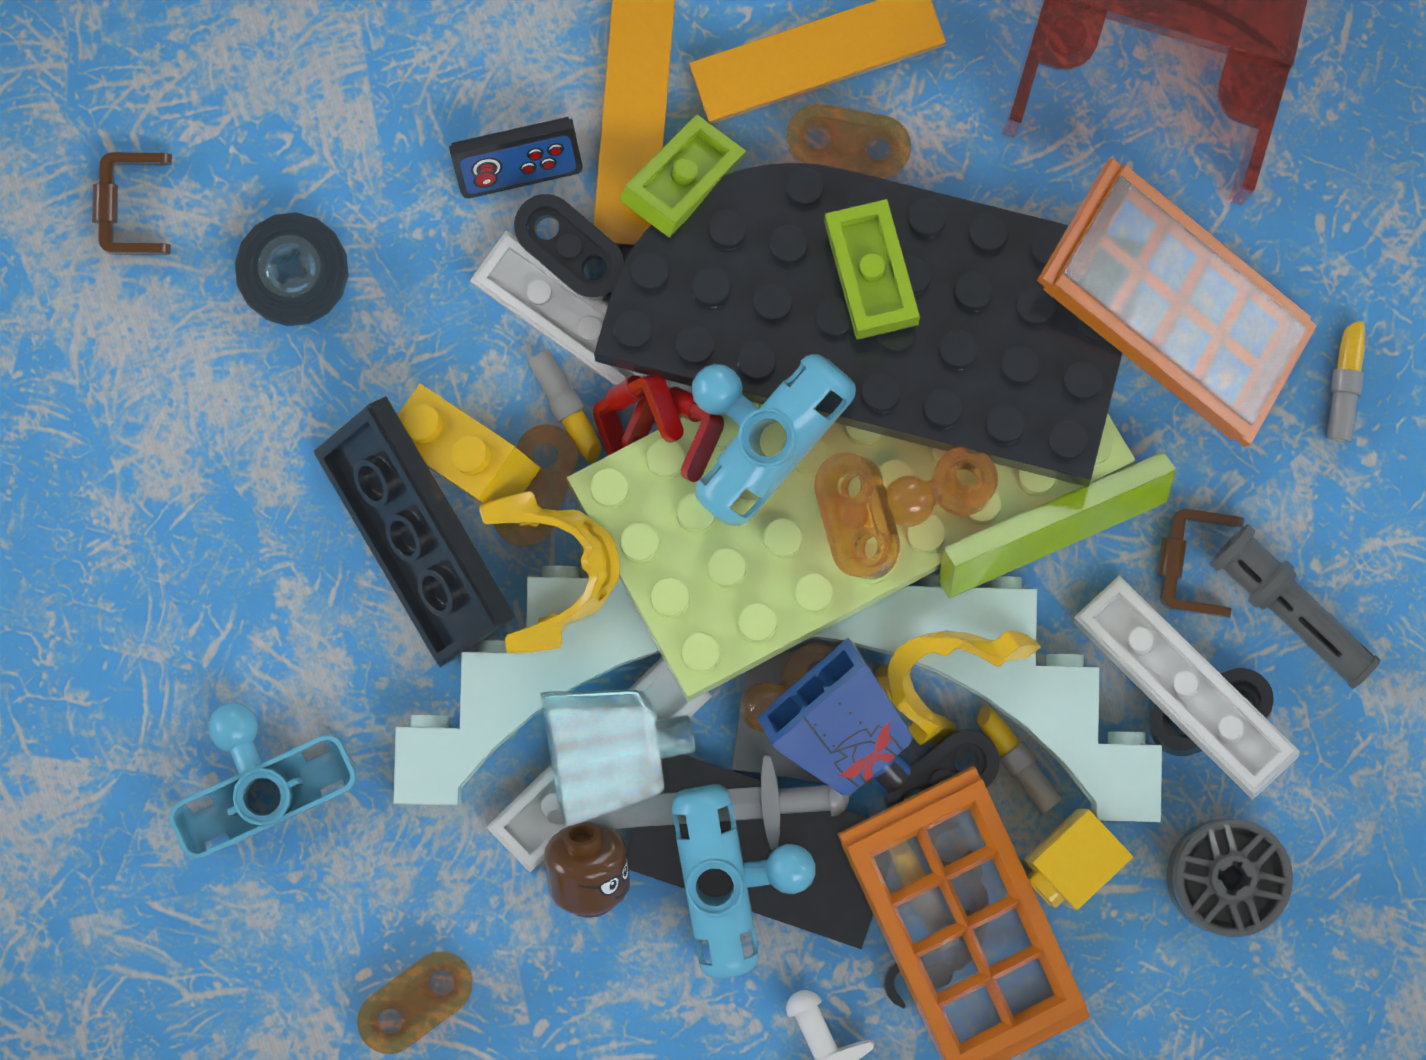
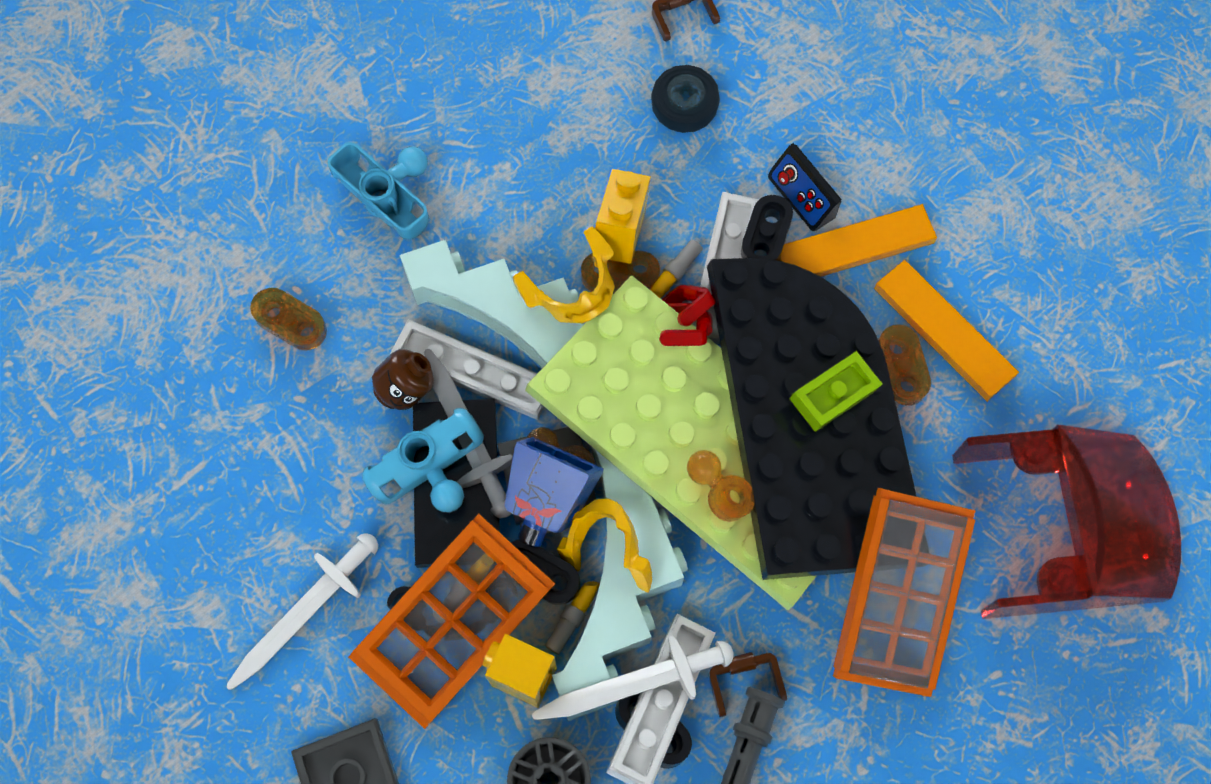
camera: 70 degrees right, 15 degrees down
black tile [314,396,515,667] -> none
clear light blue torso [540,690,695,826] -> none
lime plate [619,114,746,238] -> none
medium azure piece [692,354,856,526] -> none
clear orange plate [814,452,901,580] -> none
lime tile [938,453,1176,599] -> none
light grey piece [1326,321,1365,442] -> none
none -> white sword [532,635,734,720]

